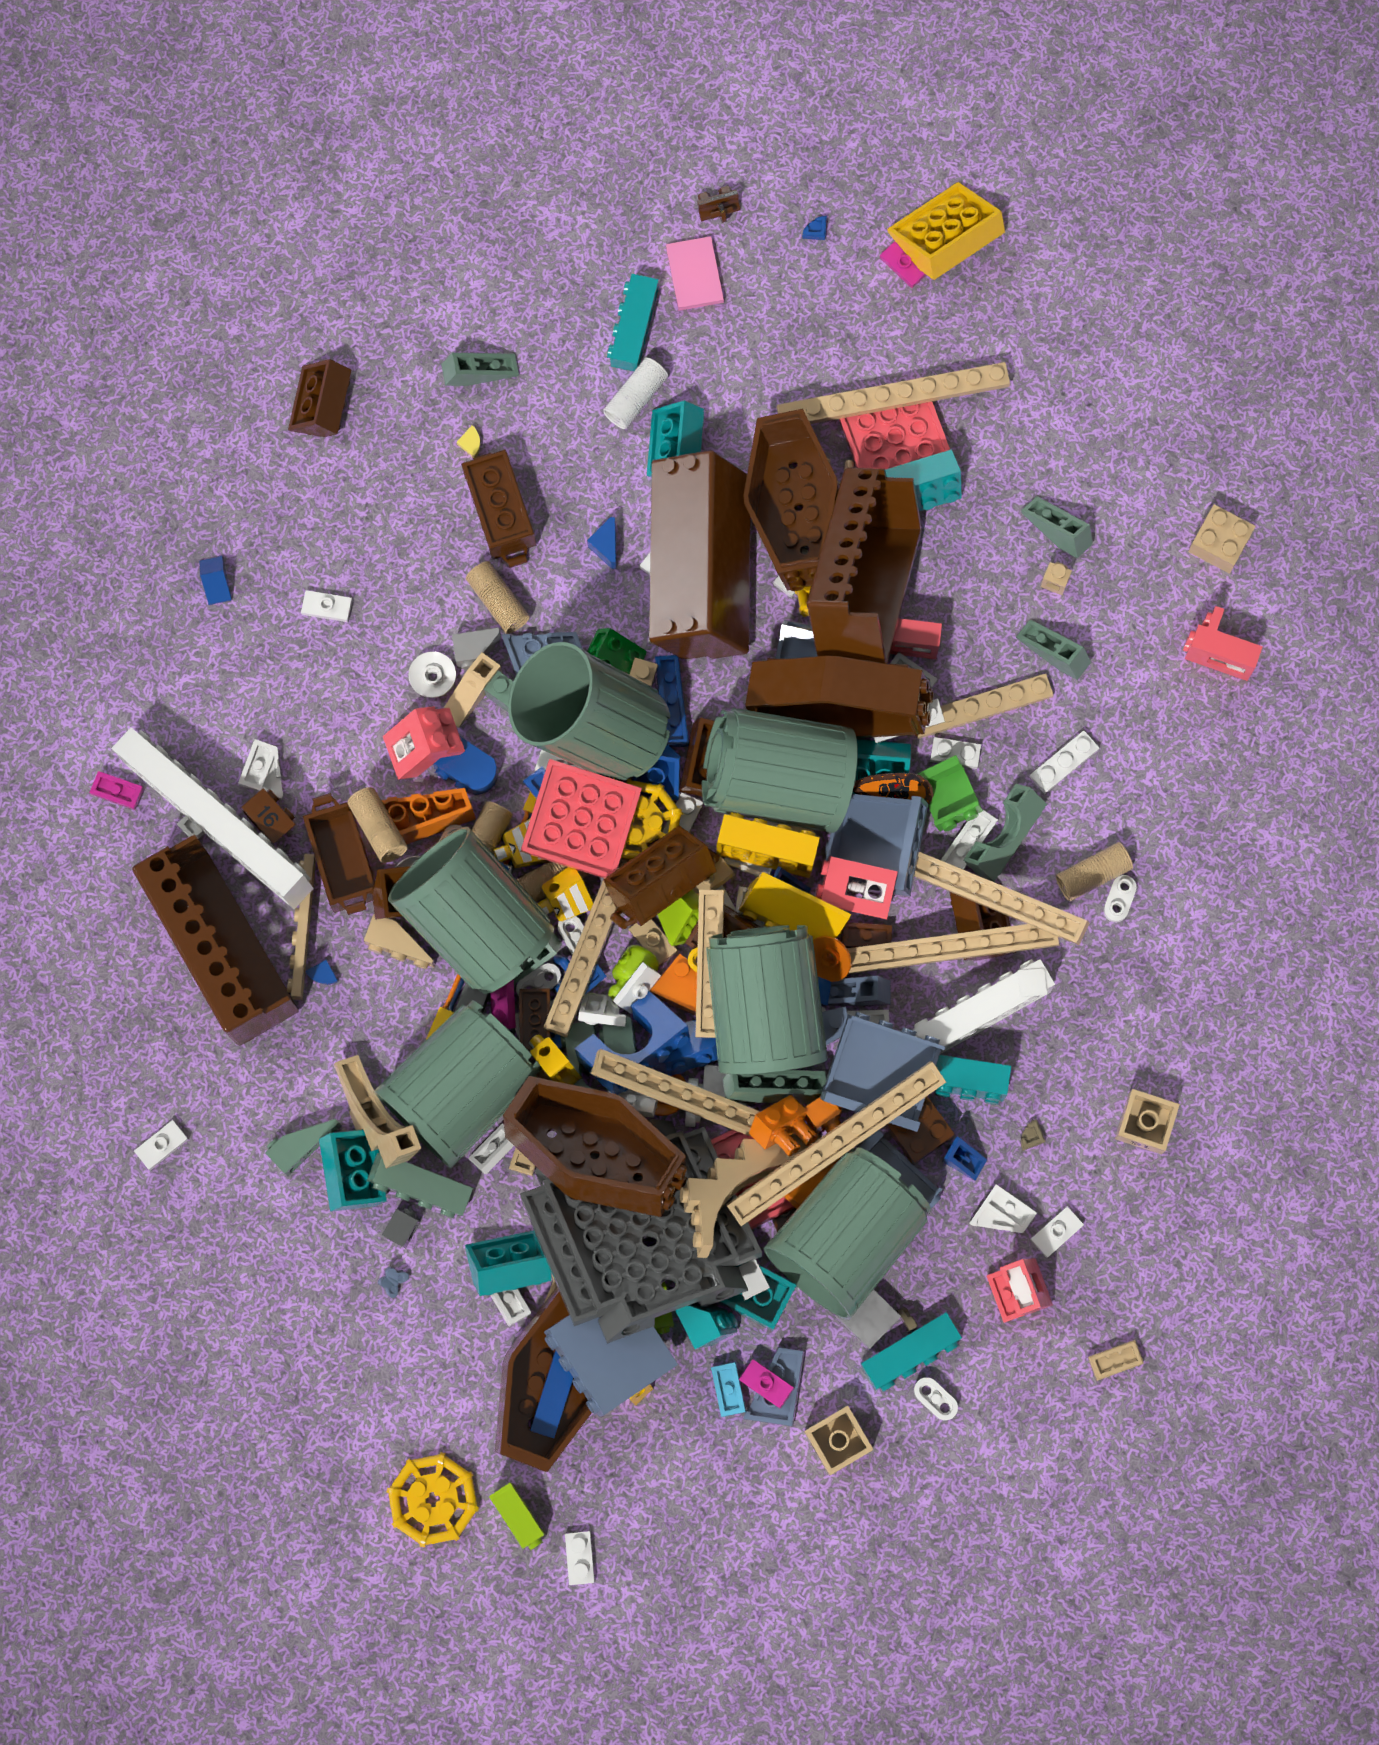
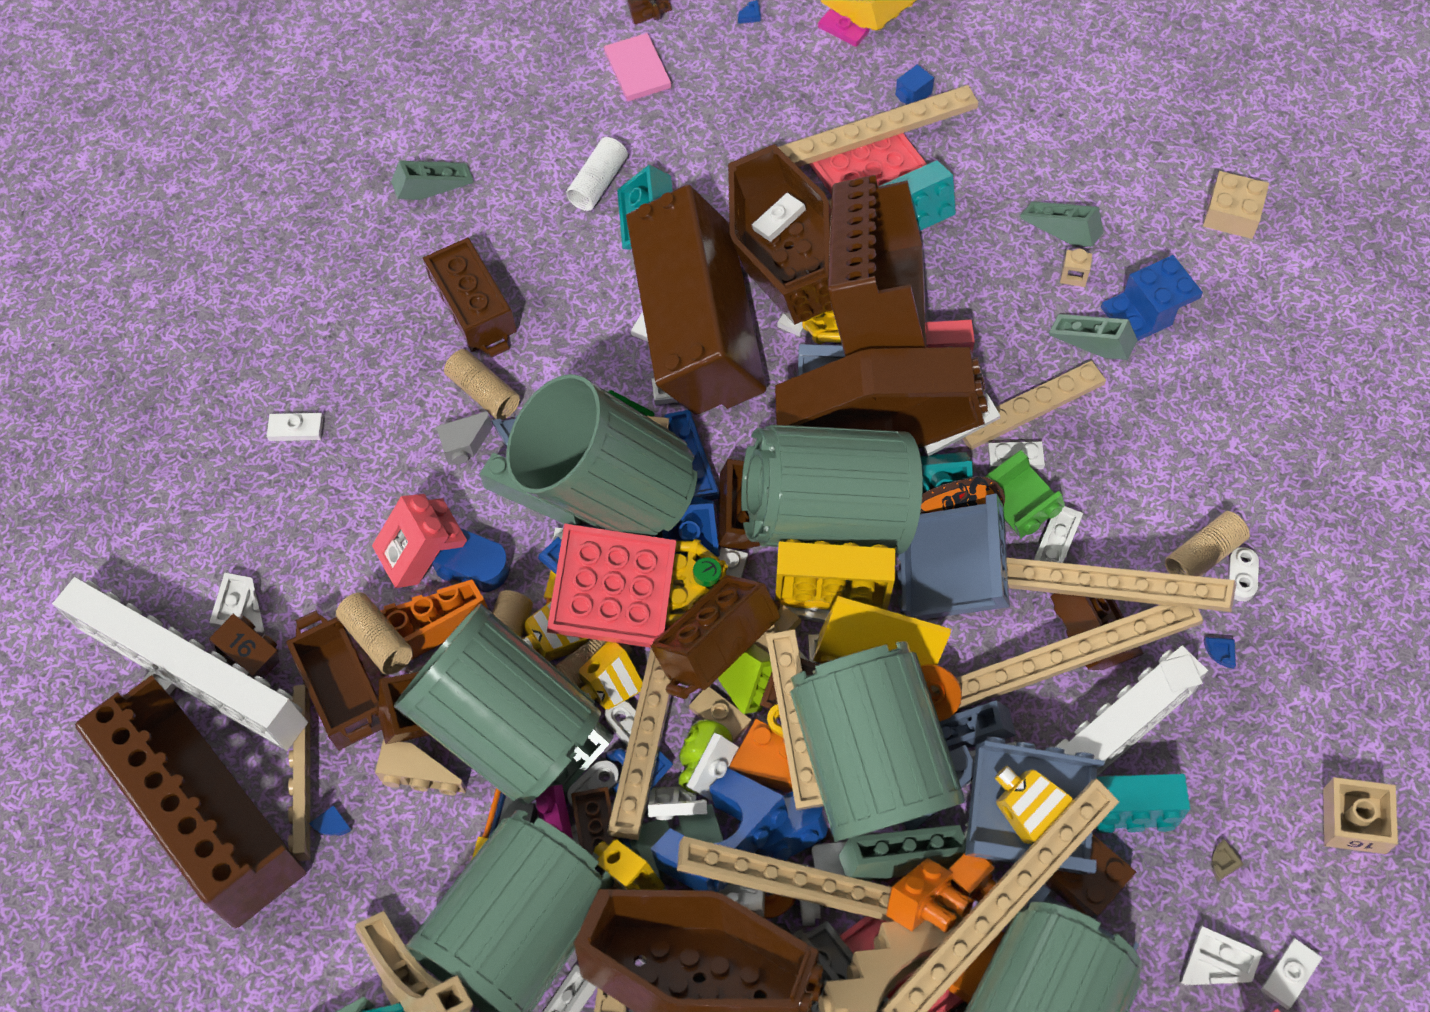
camera: 10 degrees left, 15 degrees down
dark pink plate [89,771,144,810] -> none
blue slope [199,556,232,605] -> none
reddish brown slope [288,359,352,437] -> none
white dish [409,652,456,698] -> none
tan slope [444,652,503,728] -> none
light yellow tile [457,426,480,458] -> none
blue slope [587,517,616,569] -> none
teal brick [607,274,659,372] -> none
coral brick [815,856,897,919] -> none
reddish brown plate [842,922,892,948] -> none
blue slope [942,1136,987,1181] -> none
sand green arch [963,784,1047,882] -> none
white plate [1029,731,1099,794] -> none
coral brick [1183,606,1263,681] -> none
none -> green tile [693,557,721,587]
none -> white plate [752,193,806,242]
none -> blue brick [895,64,934,105]
none -> yellow torso [994,765,1074,844]
none -> blue bracket [1101,255,1203,341]
none -> blue tile [1204,637,1236,669]

